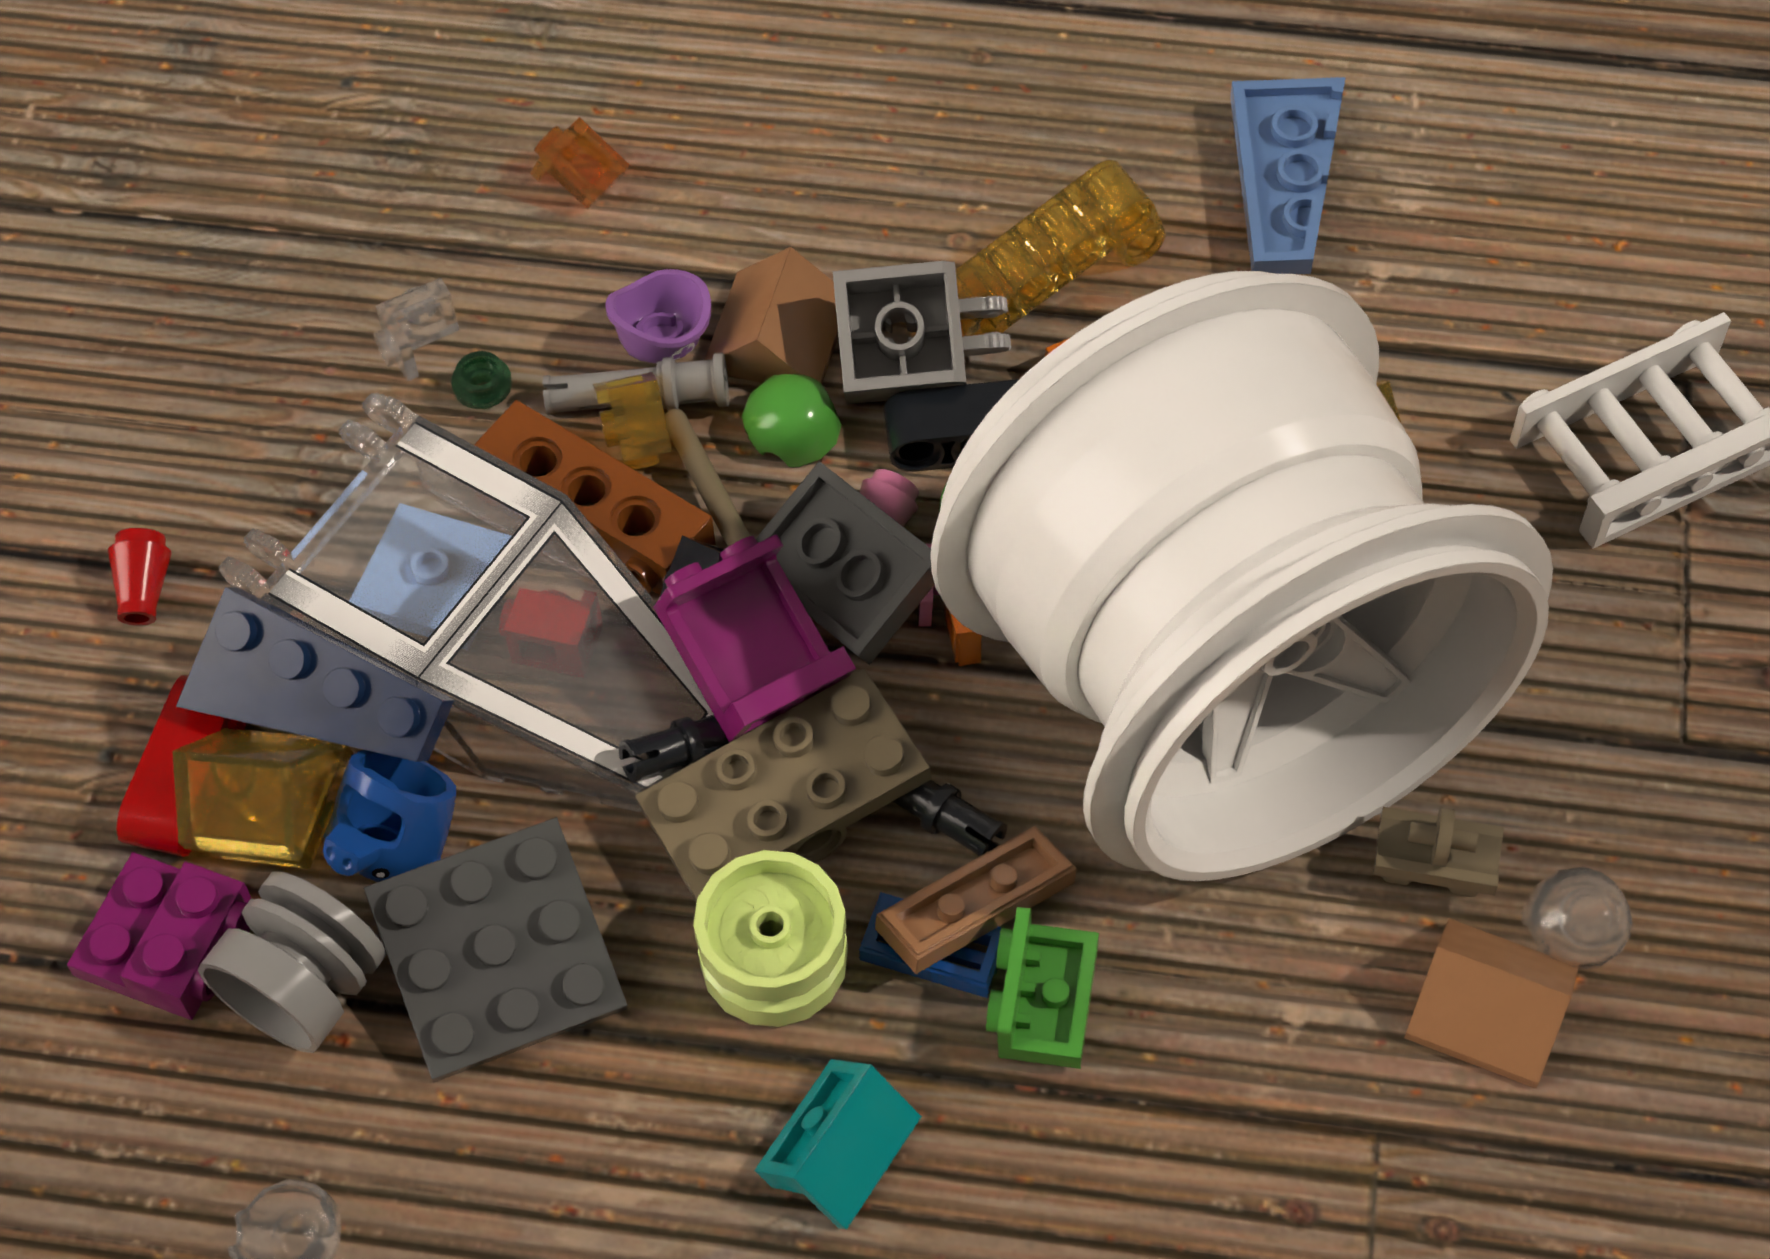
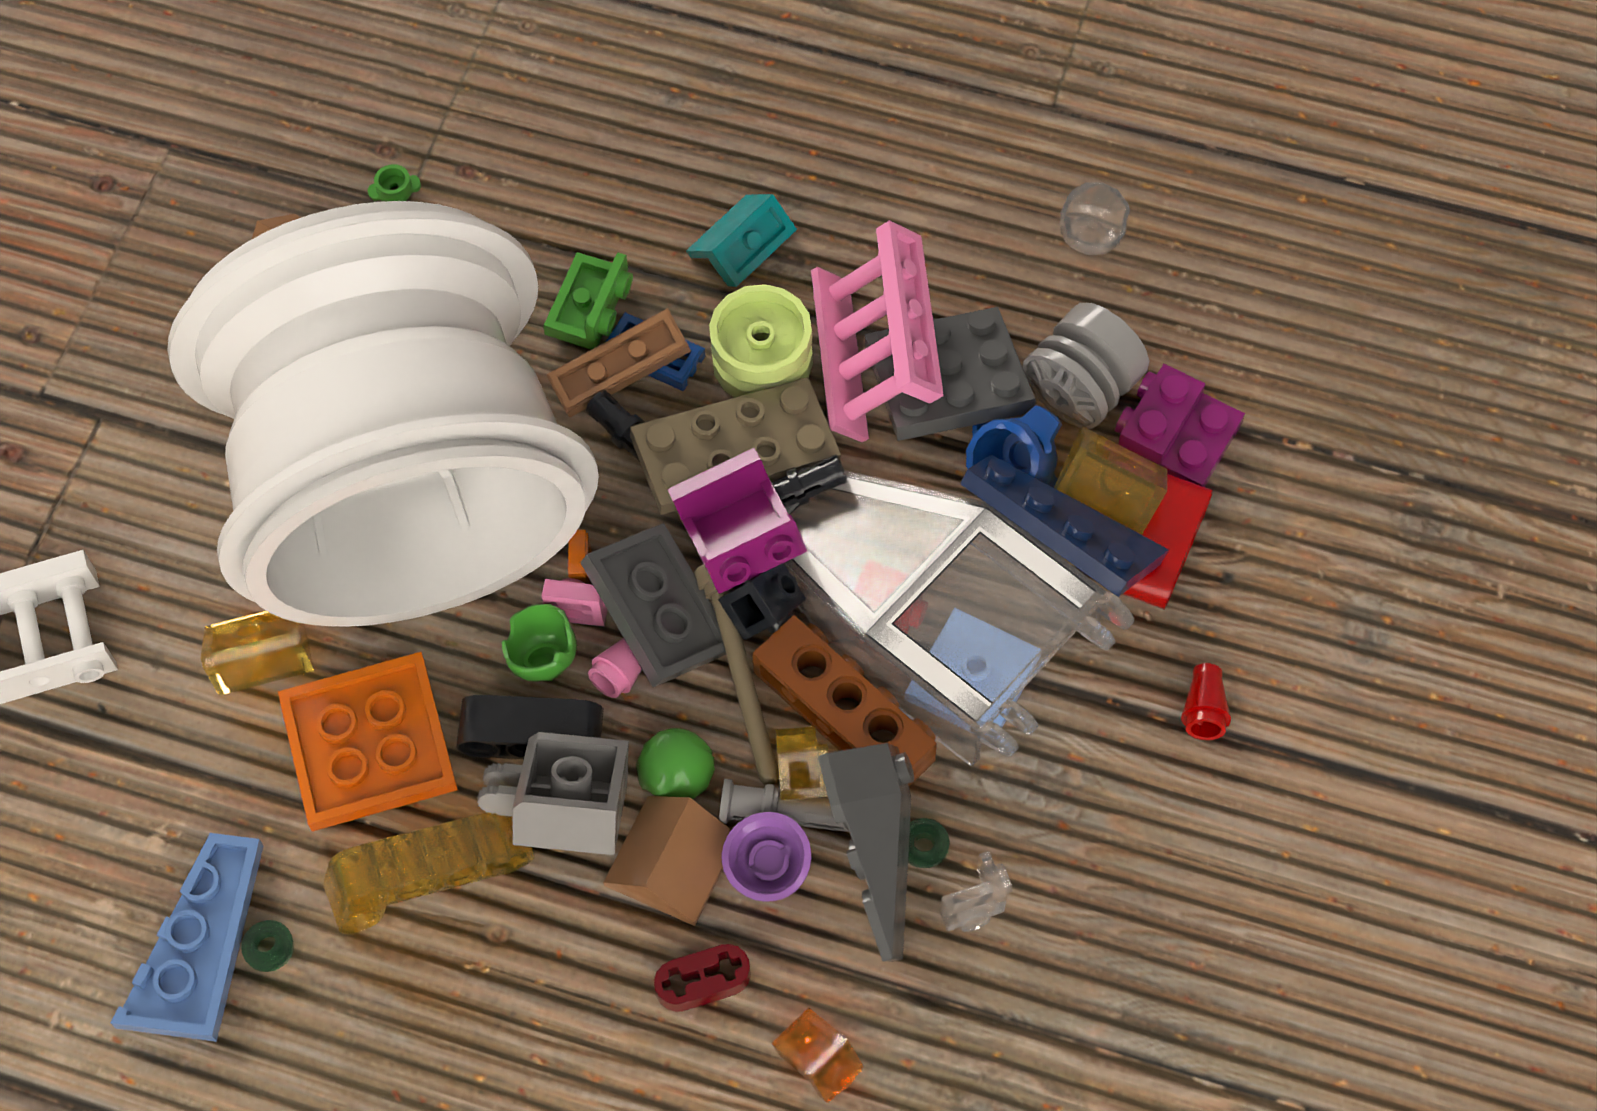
camera: 170 degrees left, 5 degrees up
none -> clear green plate [241,920,294,972]
none -> bright green plate [368,164,421,202]
none -> dark red beam [654,944,751,1012]
none -> bright pink fence [811,220,944,442]
none -> dark grey wedge [817,743,914,962]

